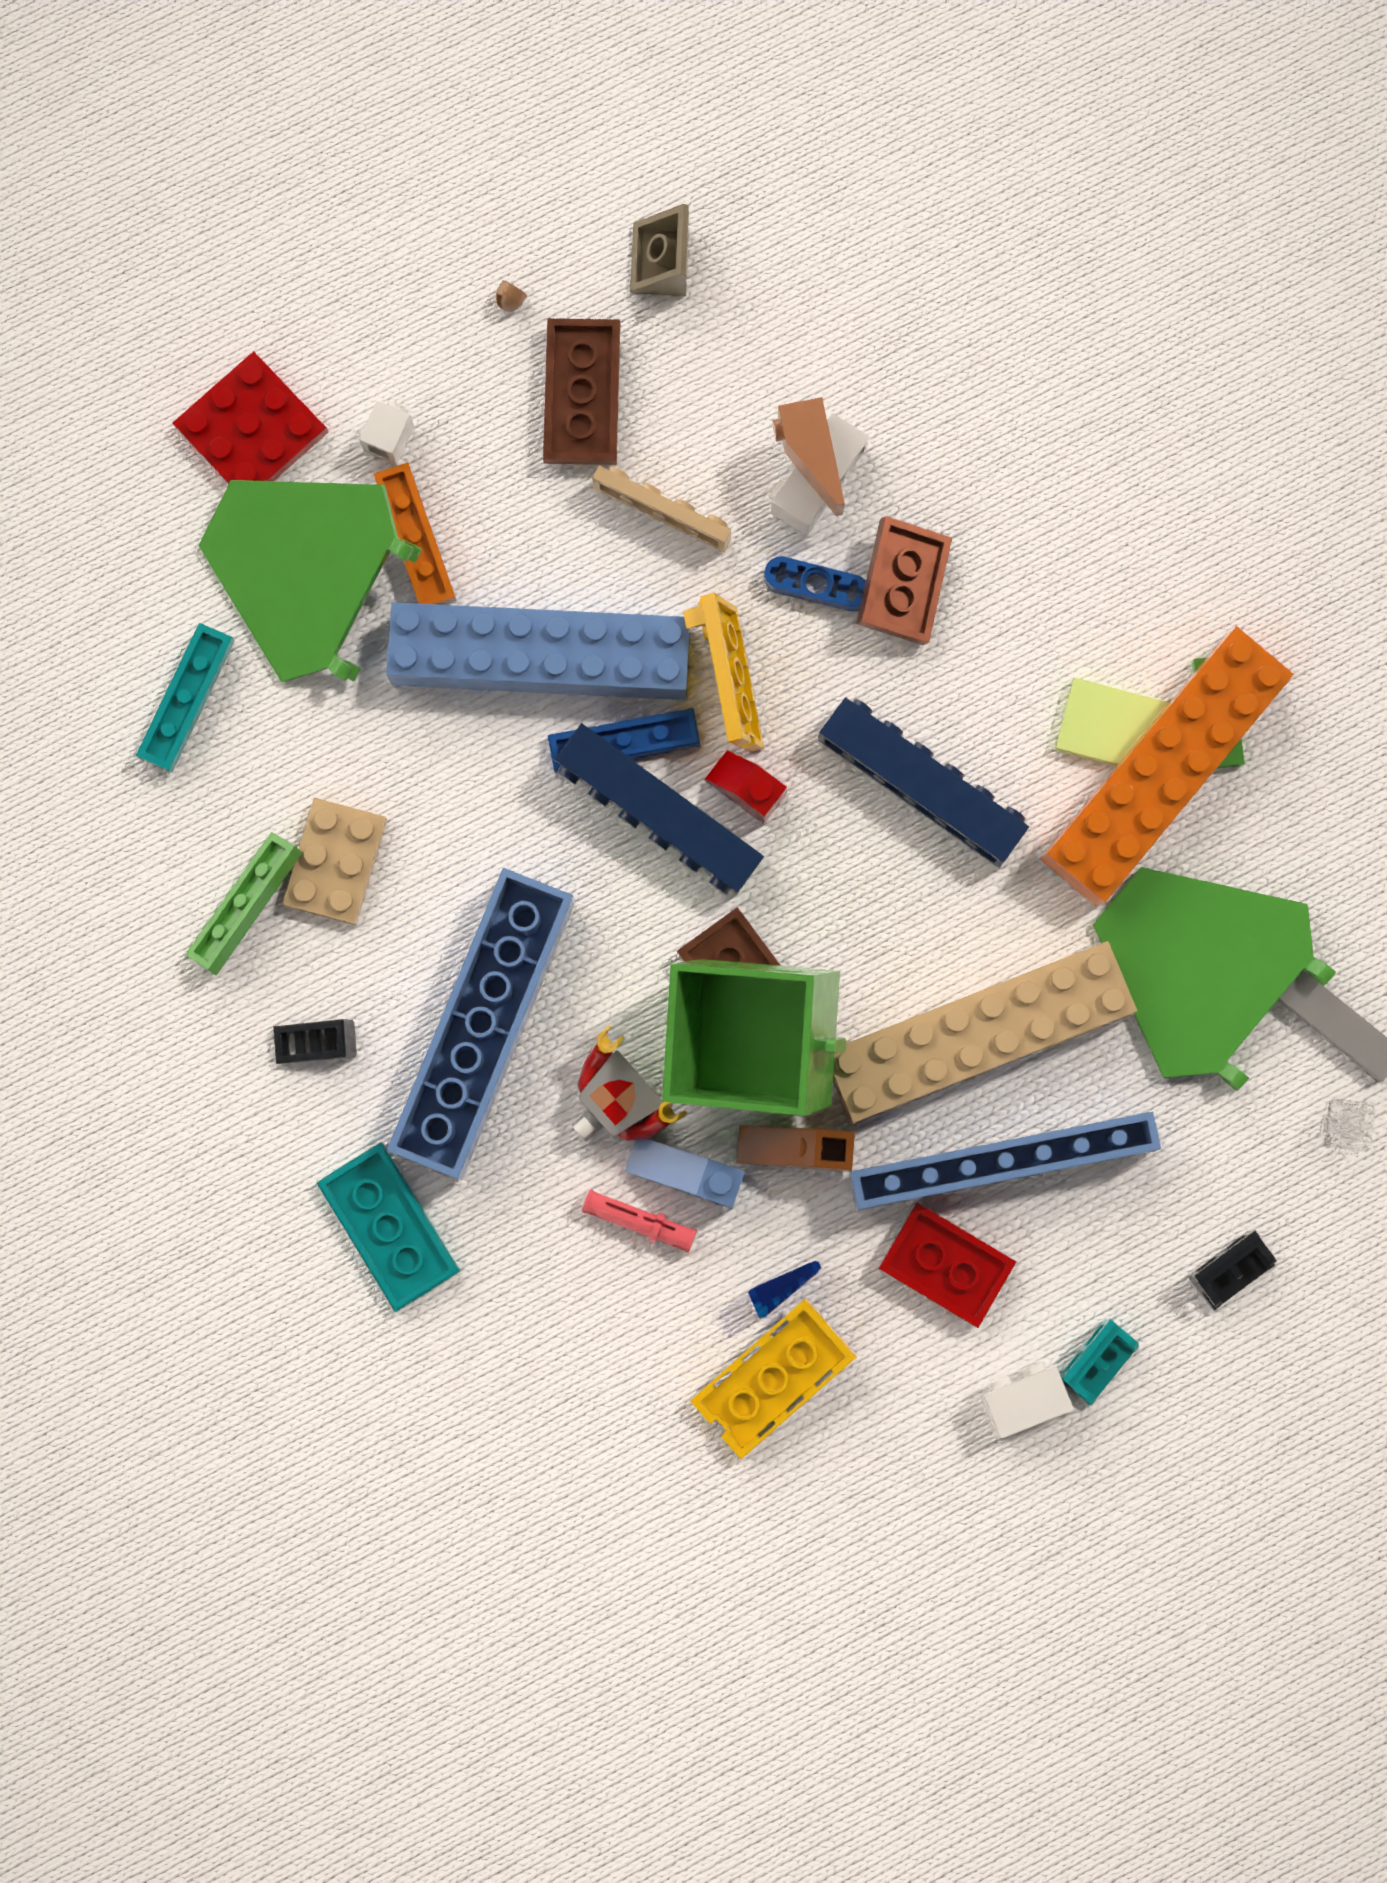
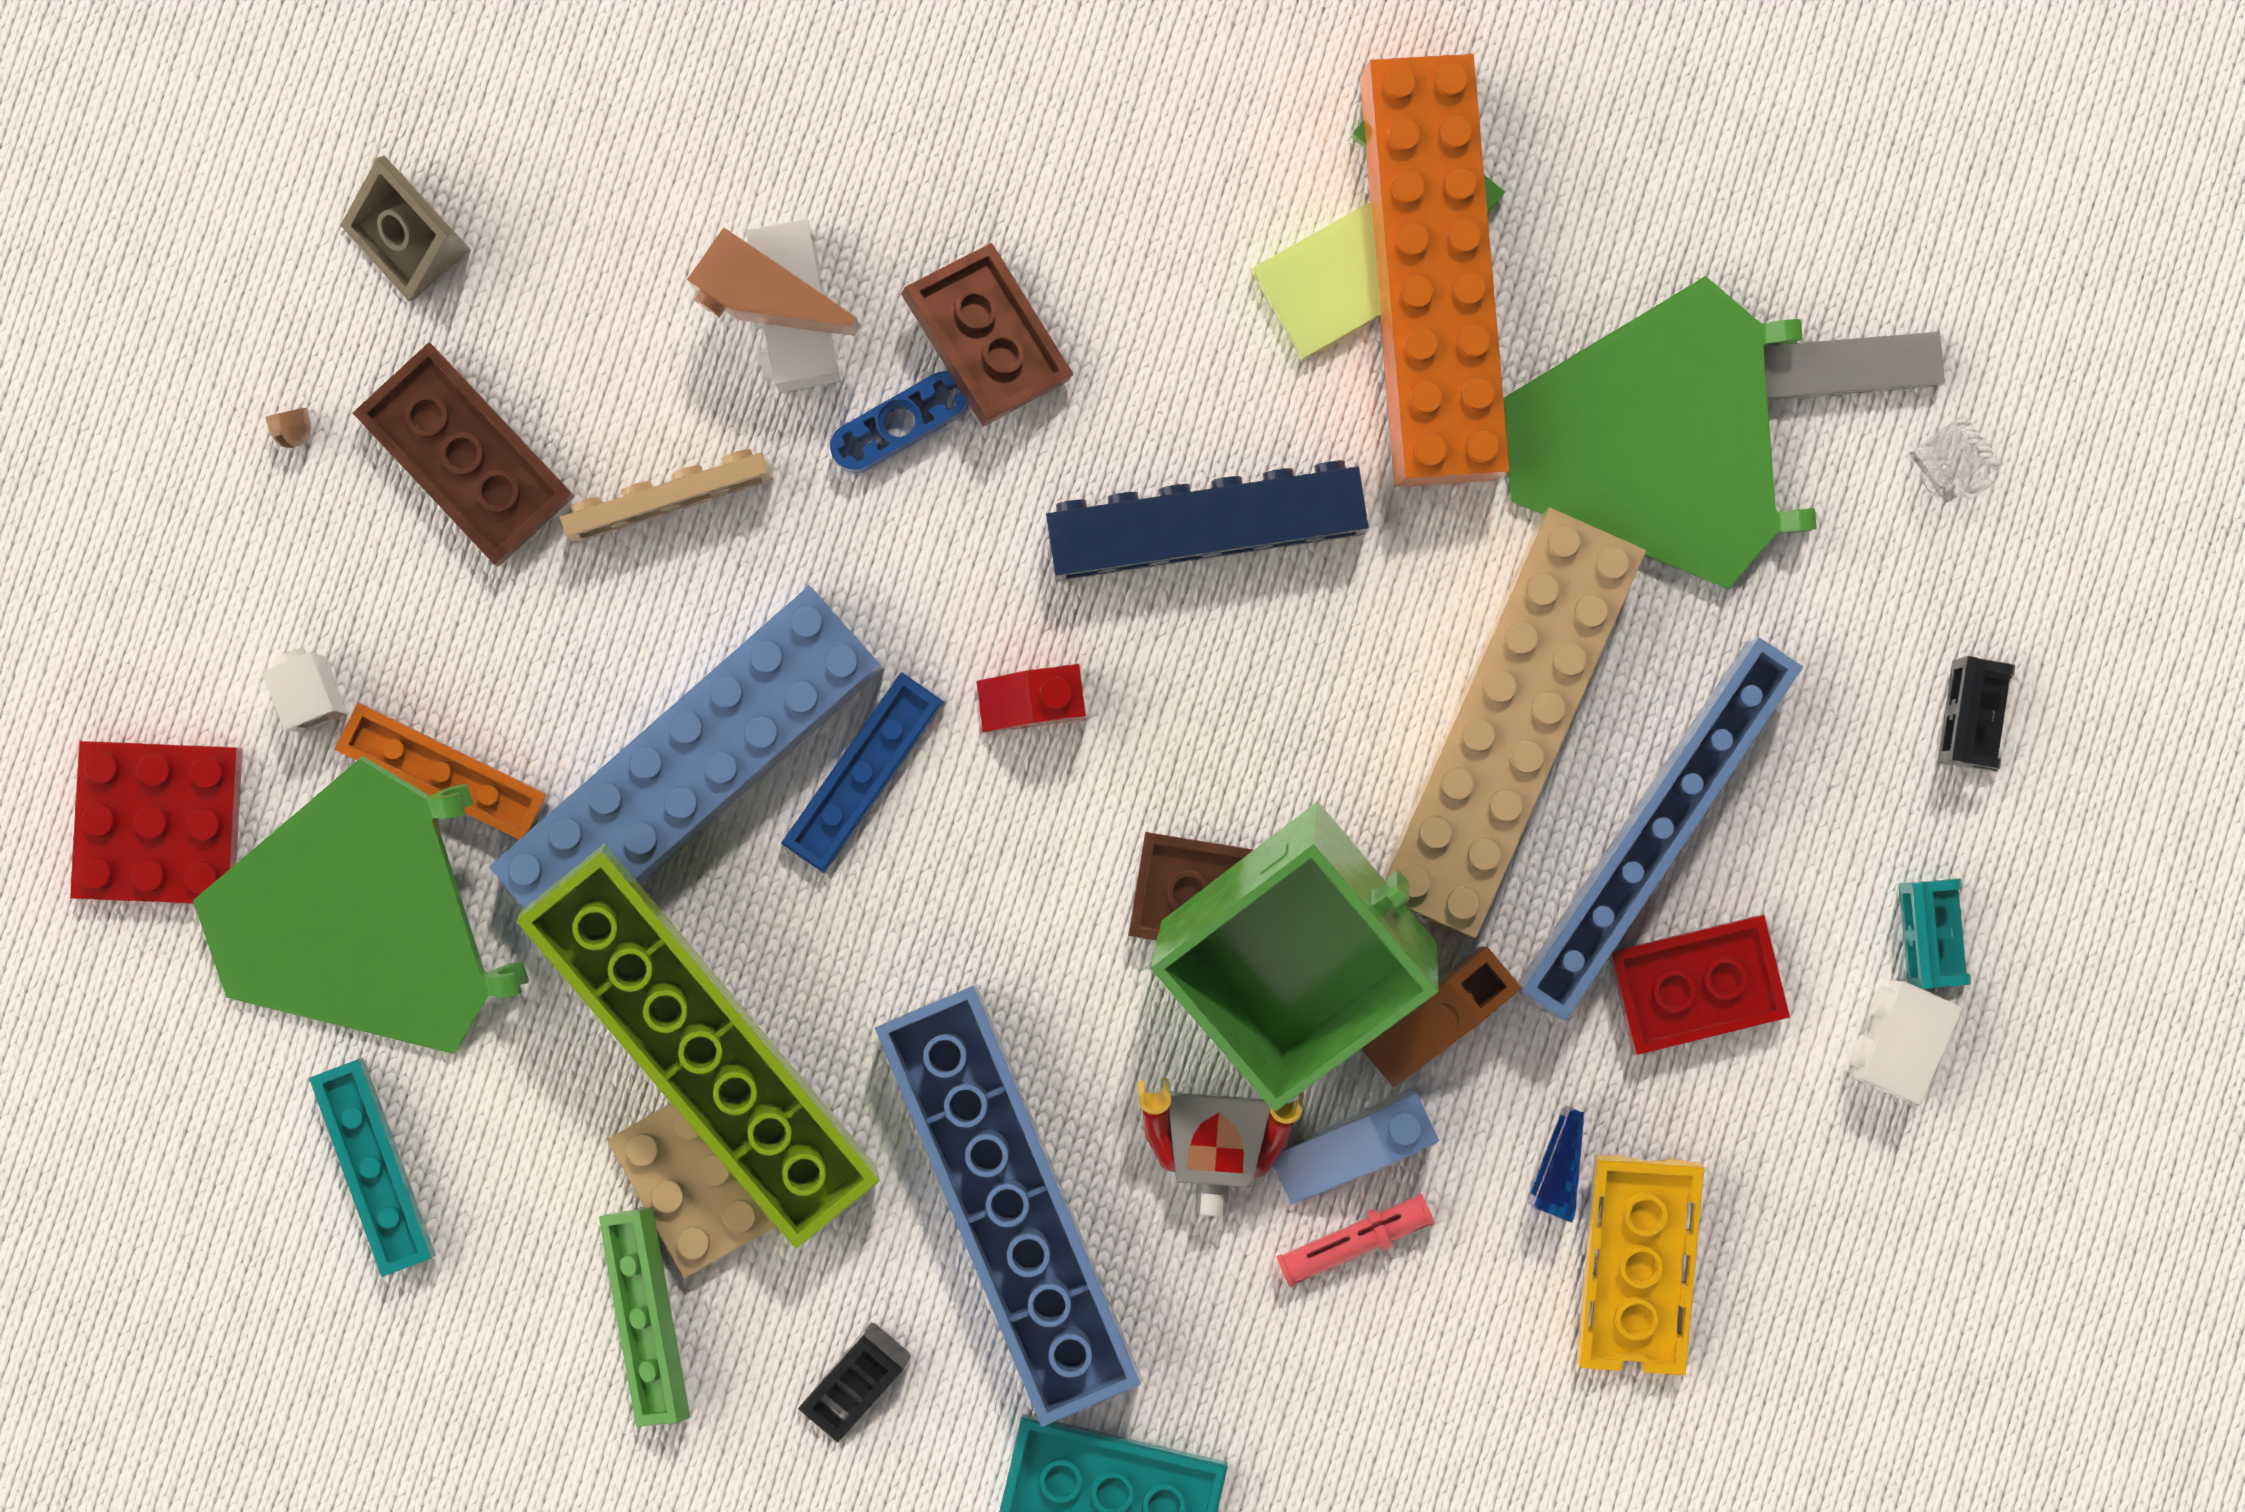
camera: 50 degrees left, 5 degrees up
dark blue brick [555,723,764,895] -> none
yellow piece [683,592,765,752] -> none
none -> lime brick [516,843,880,1249]

